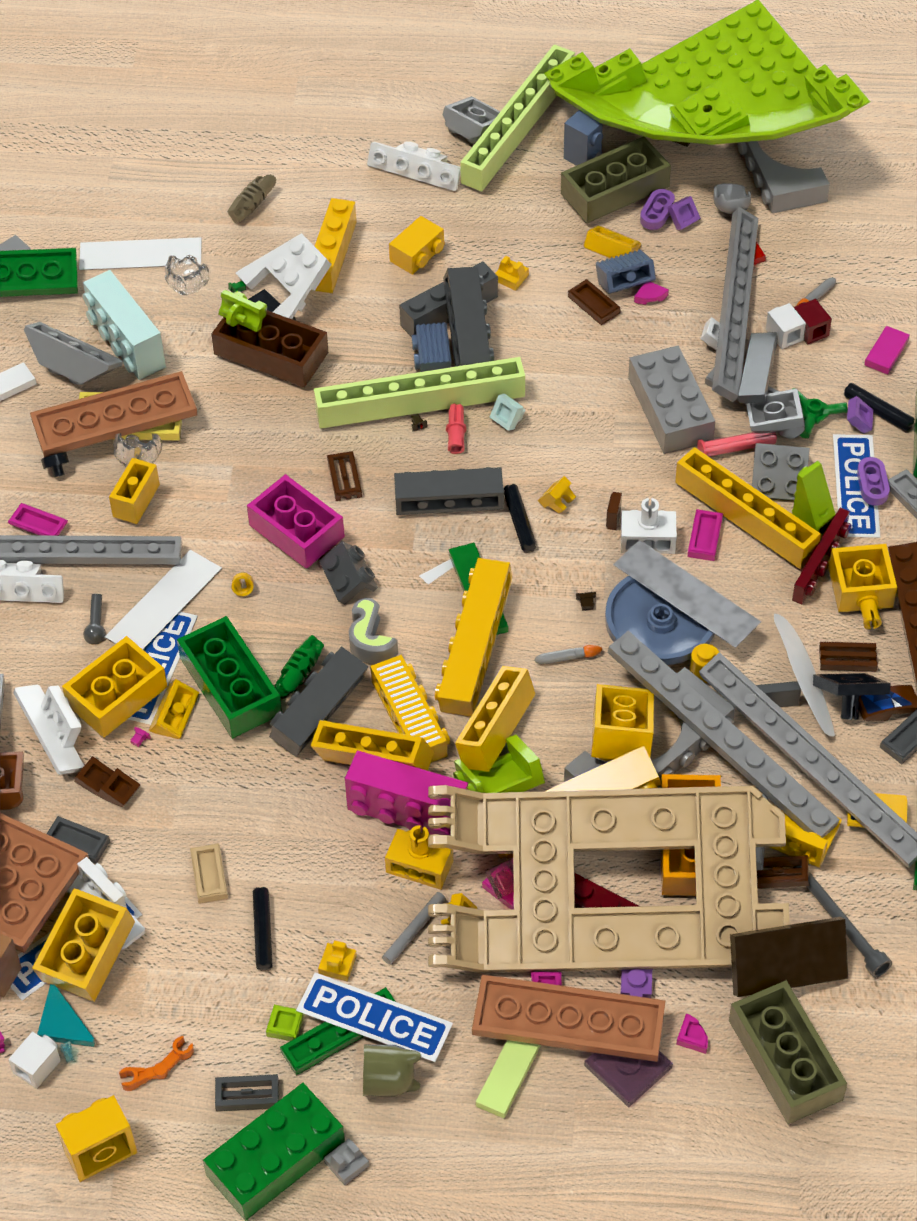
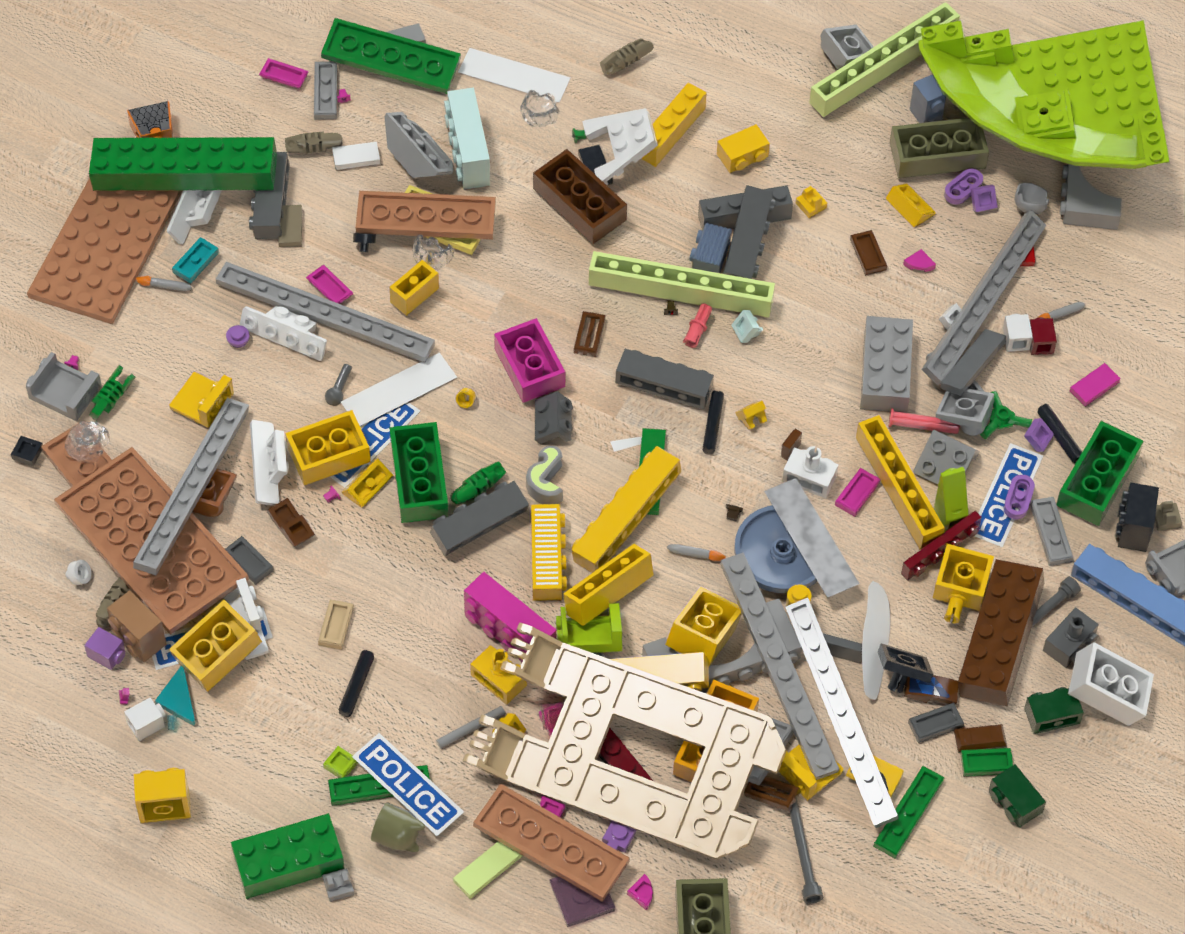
camera: 20 degrees right, 5 degrees up
orange piece [119,1036,194,1091] -> none
dark grey tile [215,1074,279,1112] -> none
lime hips [218,290,267,332] -> none
yellow brick [311,720,434,771] -> none
yellow tile [318,940,357,982] -> none
white bracket [367,142,461,191] -> none
sand blue brick [596,249,656,294] -> none
dark brown tile [730,917,848,997] -> none
reddish brown tile [819,642,878,672] -> none

